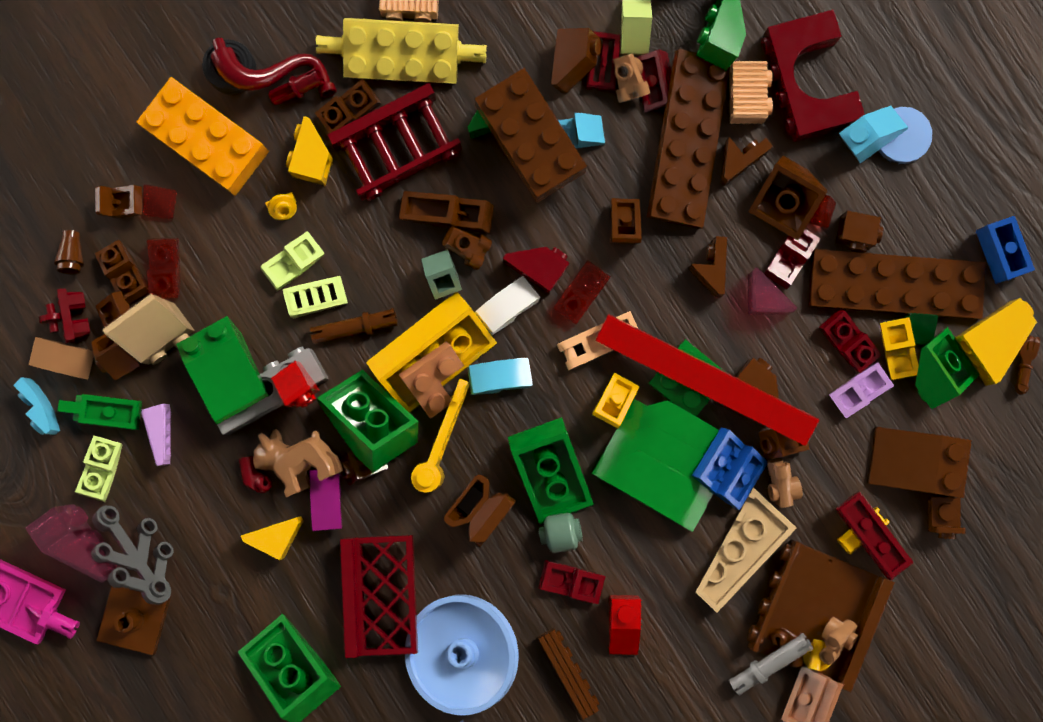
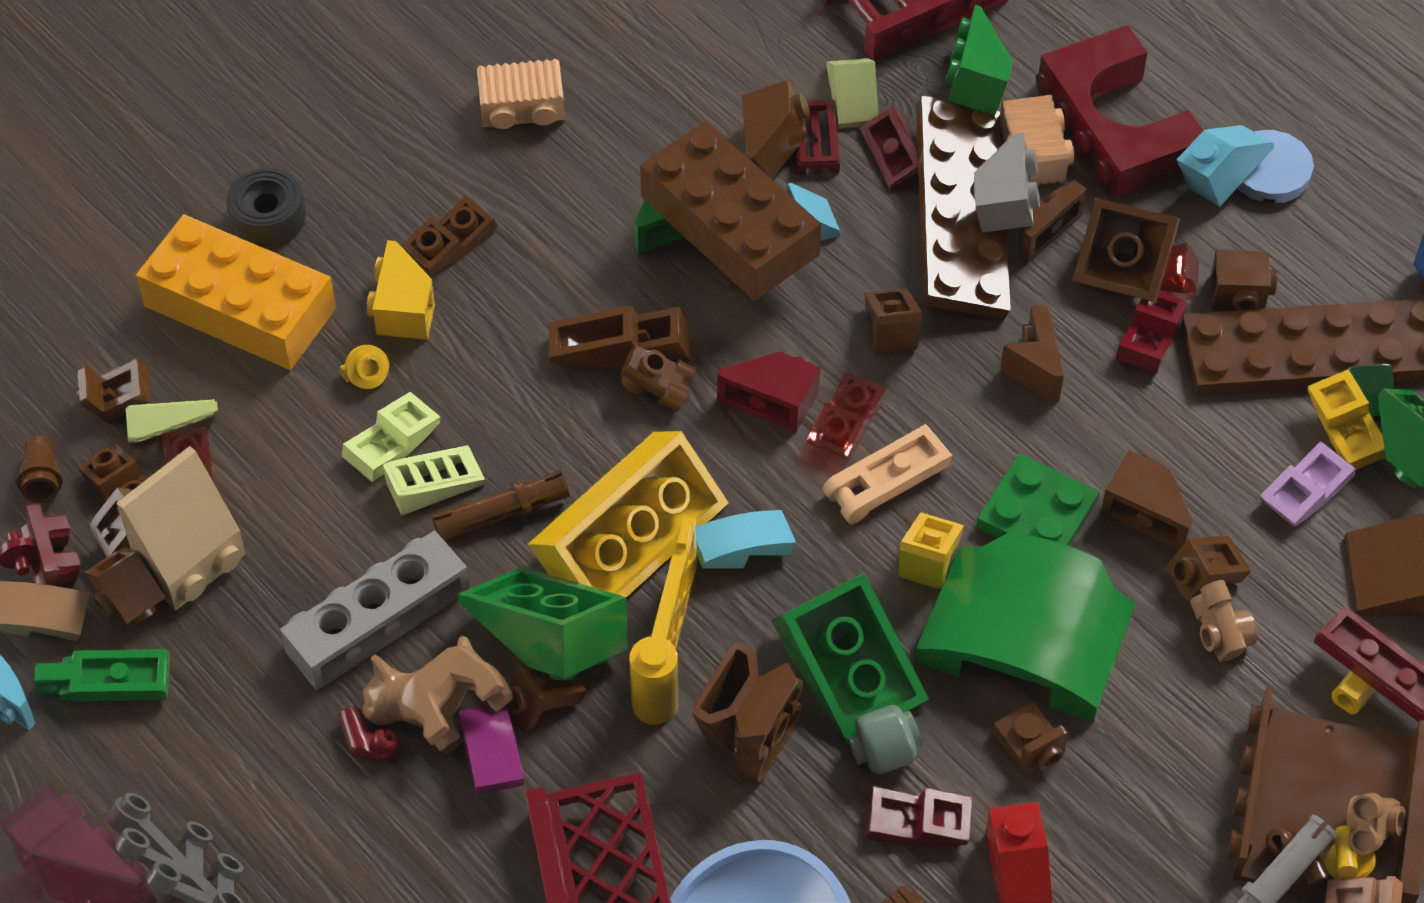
camera: 10 degrees left, 30 degrees down
yellowish green slope [75,435,122,502] -> none
lavender slope [141,404,170,466] -> none
clear red slope [143,185,177,219] -> none
green slope [176,316,269,425] -> none
dark red animal [210,38,337,98] -> none
yellow slope [241,516,303,560] -> none
dark red axle [269,67,325,105] -> none
red slope [271,361,320,409] -> none
light yellow plate [316,18,487,84] -> none
dark red fence [327,83,462,201] -> none
nougat plate [399,341,464,419] -> none
sand green brick [421,249,462,300] -> none
white slope [475,276,540,335] -> none
red tile [595,314,820,446] -> none
medium nougat plate [613,53,651,103] -> none
blue slope [692,427,767,510] -> none
tan wing [695,488,797,613] -> none
clear pink slope [748,267,797,315] -> none
dark red slope [819,309,881,373] -> none
none -> yellowish green slope [126,399,218,444]
none -> light grey slope [974,132,1040,233]
none -> reddish brown bracket [993,702,1068,776]

